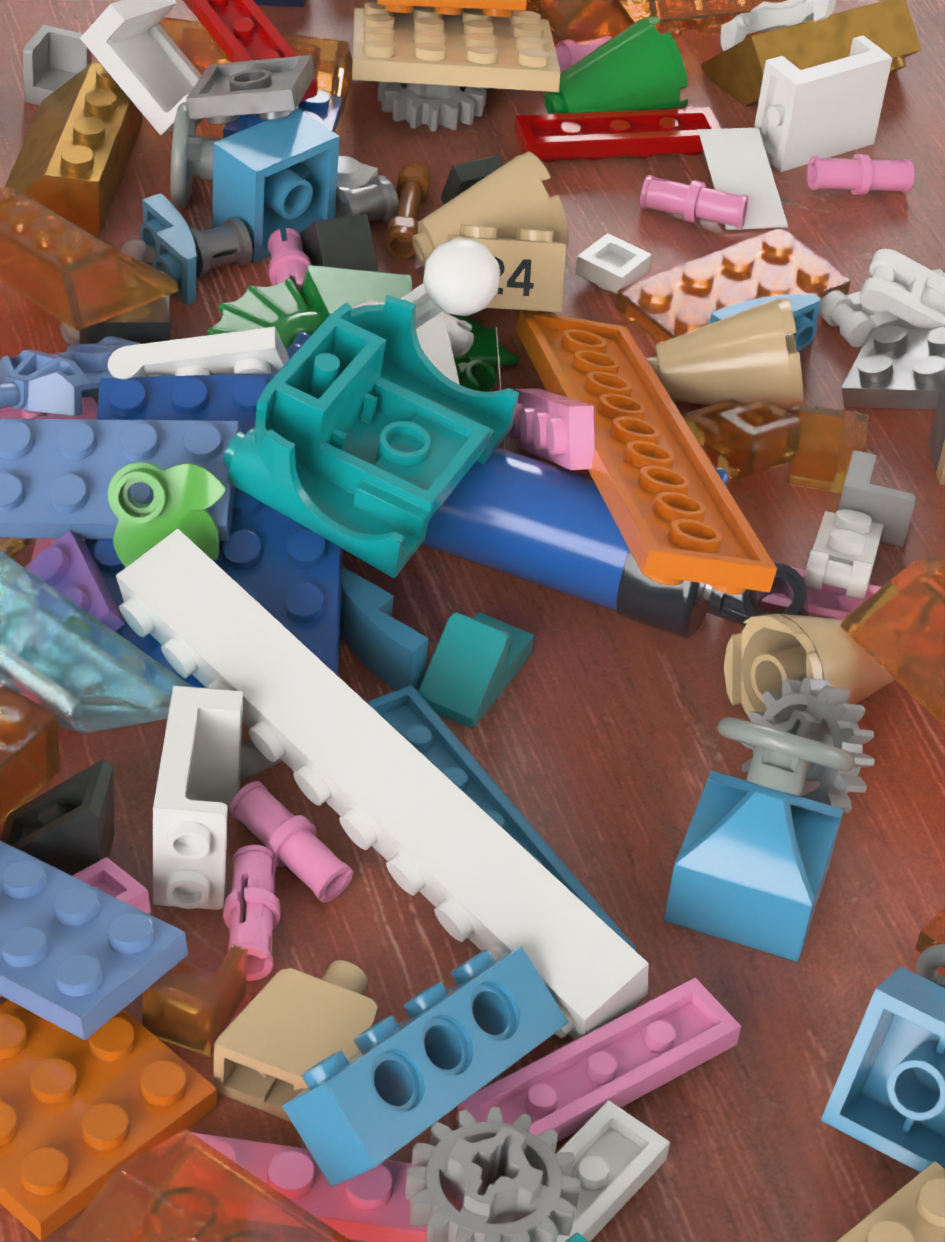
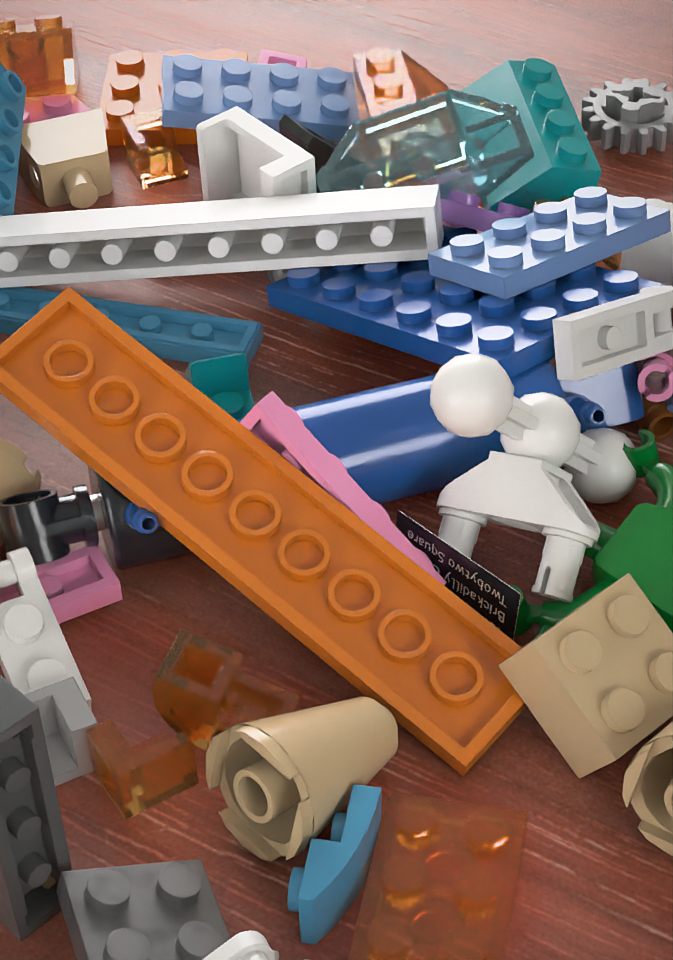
camera: 145 degrees right, 0 degrees up
bright green plate [108,461,226,568] -> none
teal piece [223,295,519,578] -> none
bright pink pin [223,845,281,981] -> none
dark azure slope [340,567,429,691] -> none
white plate [575,233,652,295] -> none

